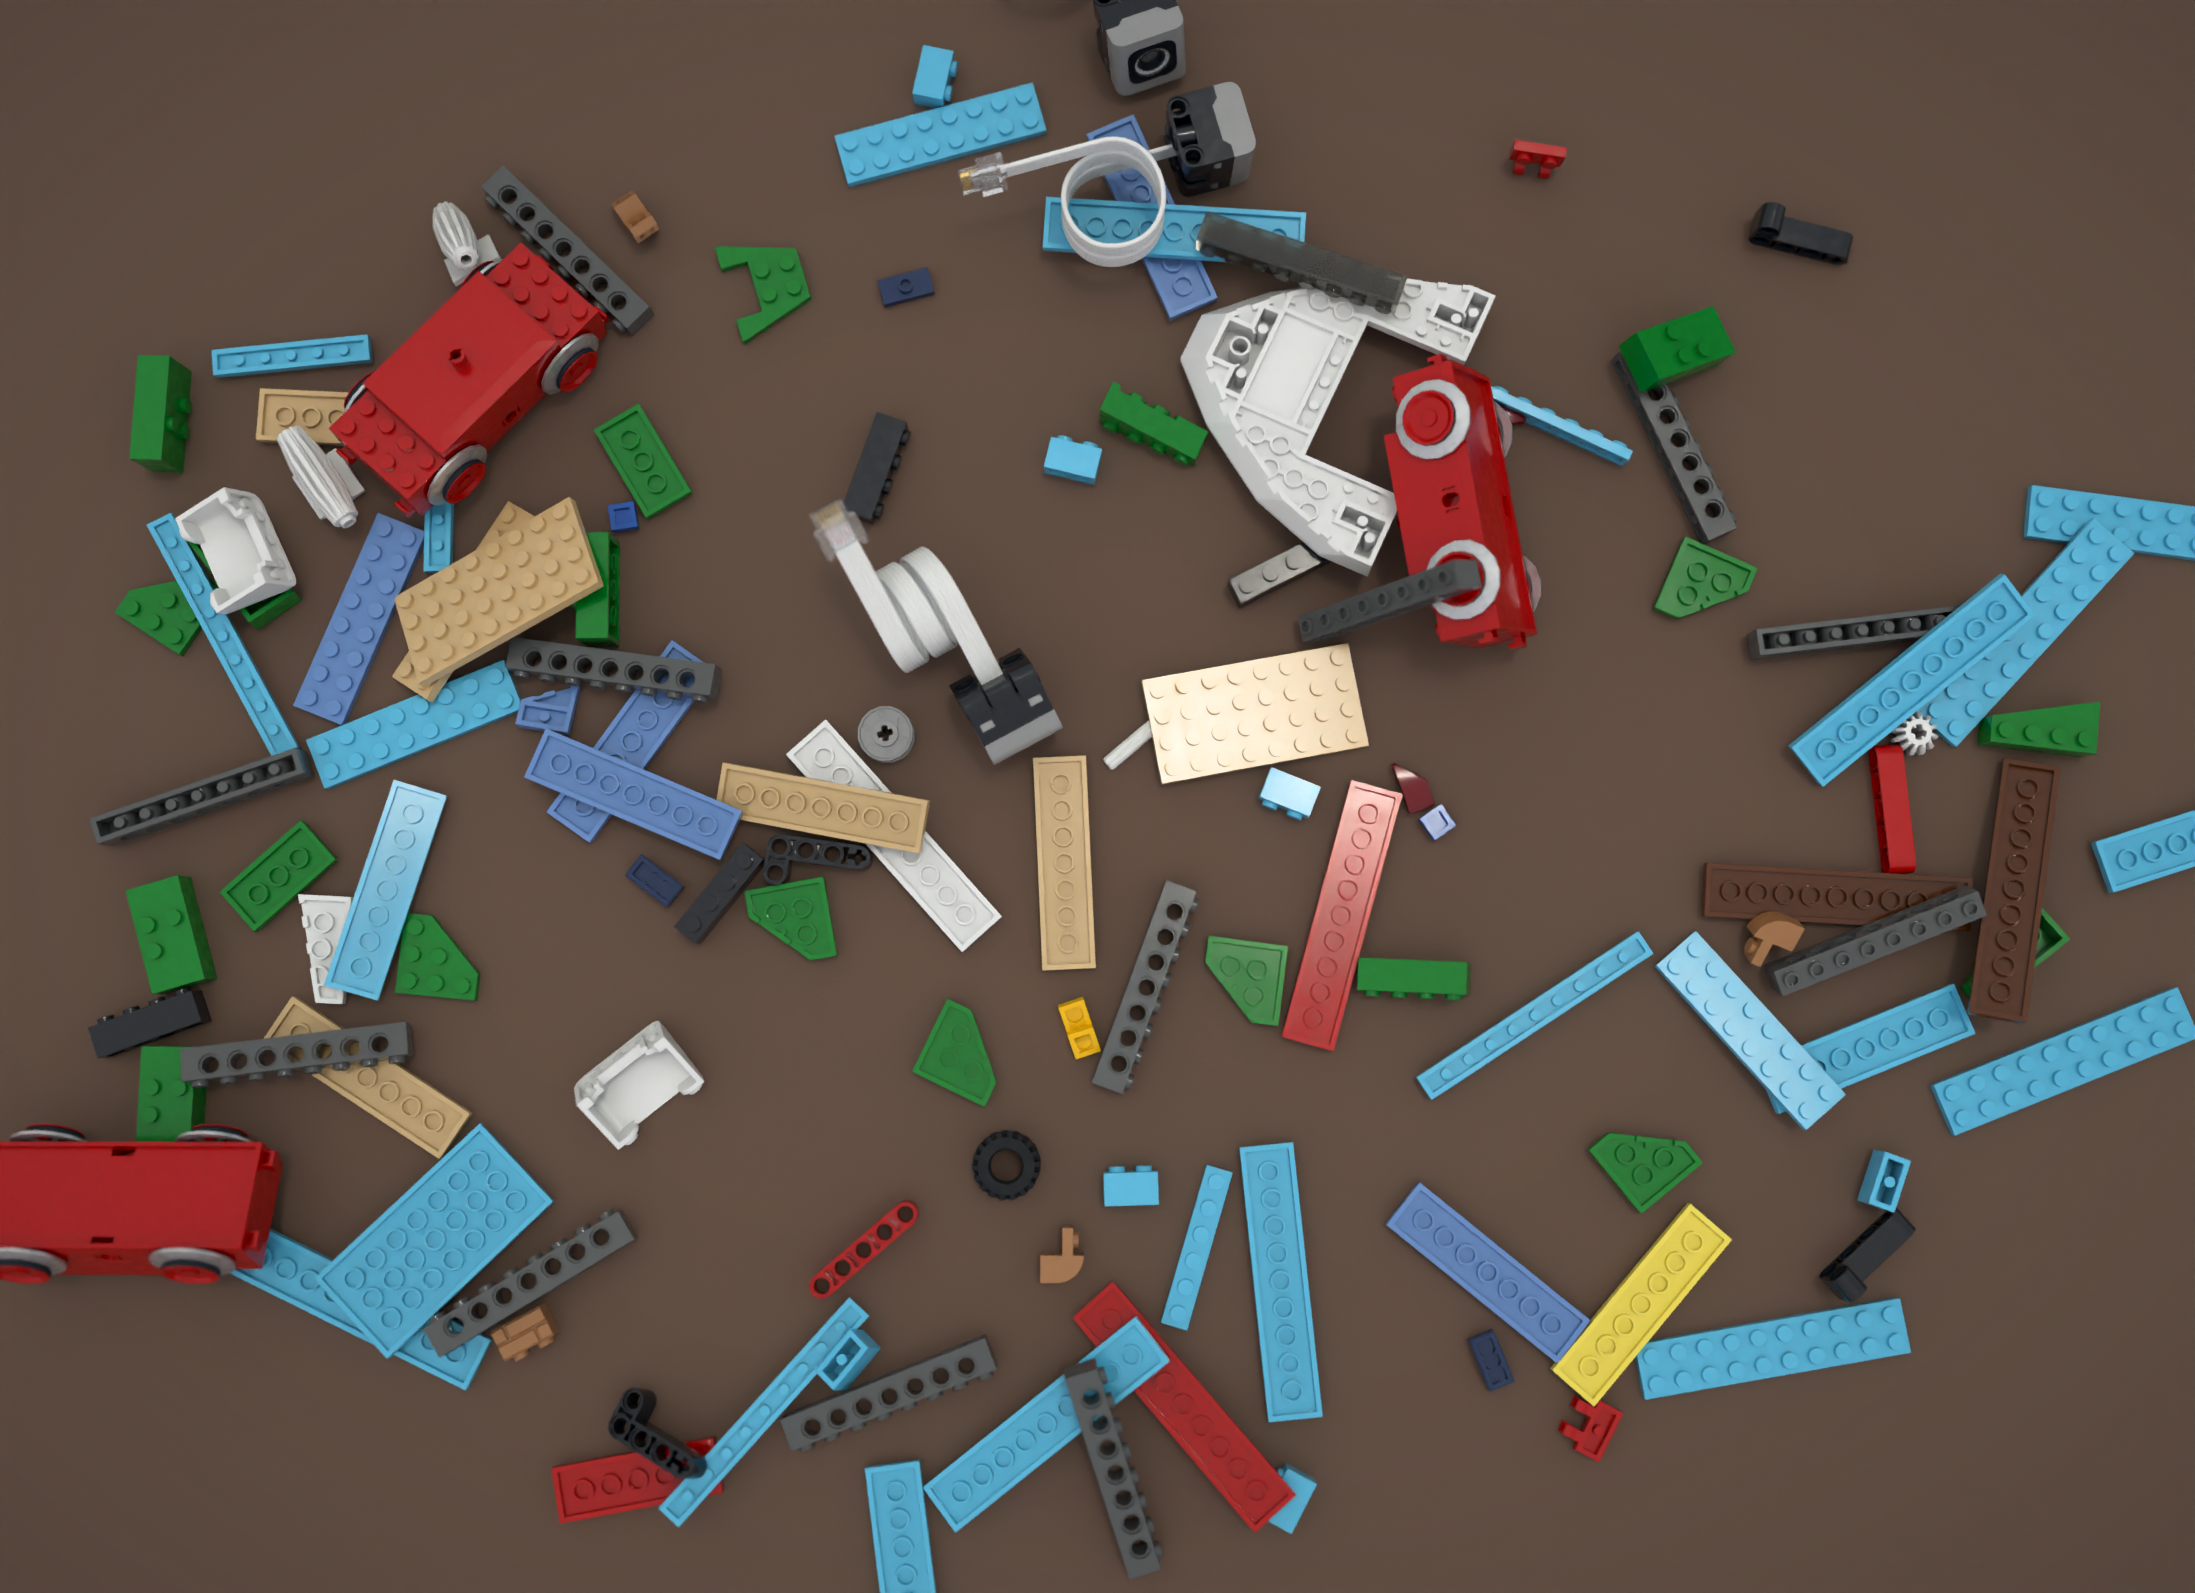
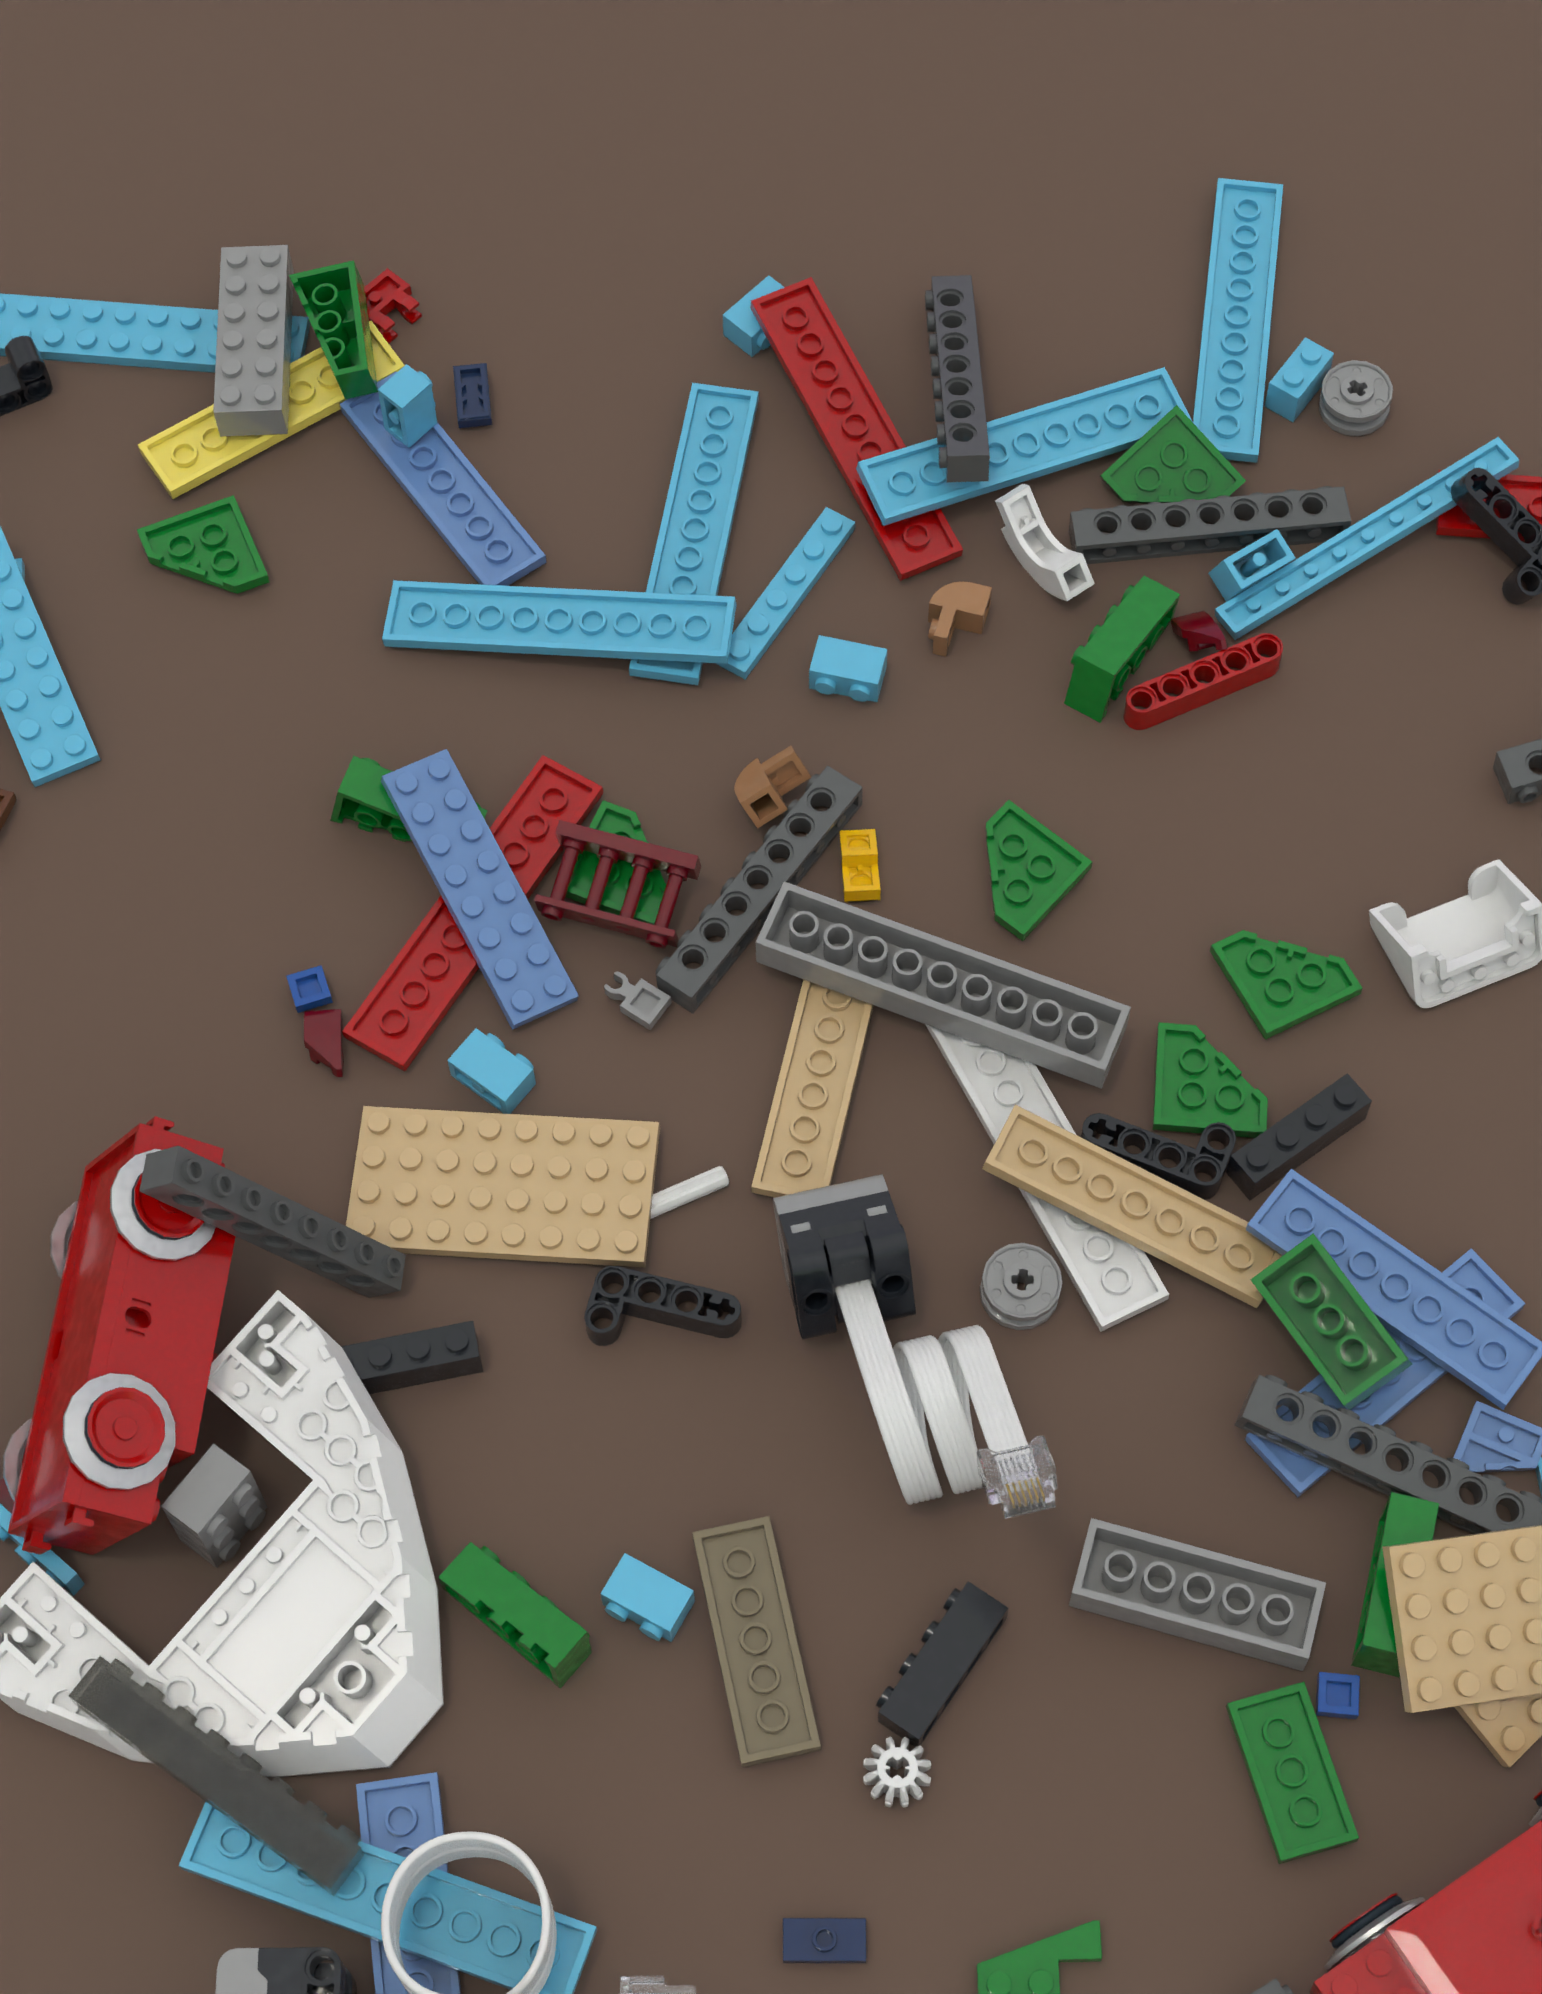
camera: 160 degrees left, 20 degrees down
dark blue plate [625,854,685,908] -> none
black tyre [972,1130,1041,1201] -> none
medium azure plate [1415,931,1654,1100] -> none
none -> light grey brick [161,1443,267,1568]
none -> light grey brick [213,245,294,437]
none -> green wedge [289,260,378,399]
none -> medium azure brick [378,364,437,448]
none -> medium blue plate [381,749,579,1030]
none -> medium azure plate [382,580,736,664]
none -> dark red fence [534,820,701,949]
none -> black beam [584,1266,742,1346]
none -> light grey plate [604,972,672,1030]
none -> dark tan plate [692,1516,821,1767]
none -> medium nougat brick [734,745,811,829]
none -> light grey brick [755,881,1131,1089]
none -> white gear [863,1737,931,1808]
none -> white arch [995,484,1095,601]
none -> green wedge [1064,575,1180,723]
none -> light grey brick [1069,1518,1326,1671]
none -> green plate [1100,405,1246,503]
none -> dark red slope [1171,611,1227,652]
none -> green plate [1210,930,1363,1040]
none -> green brick [1250,1233,1412,1410]
none -> medium azure brick [1264,337,1334,422]
none -> light grey wheel [1319,360,1393,436]

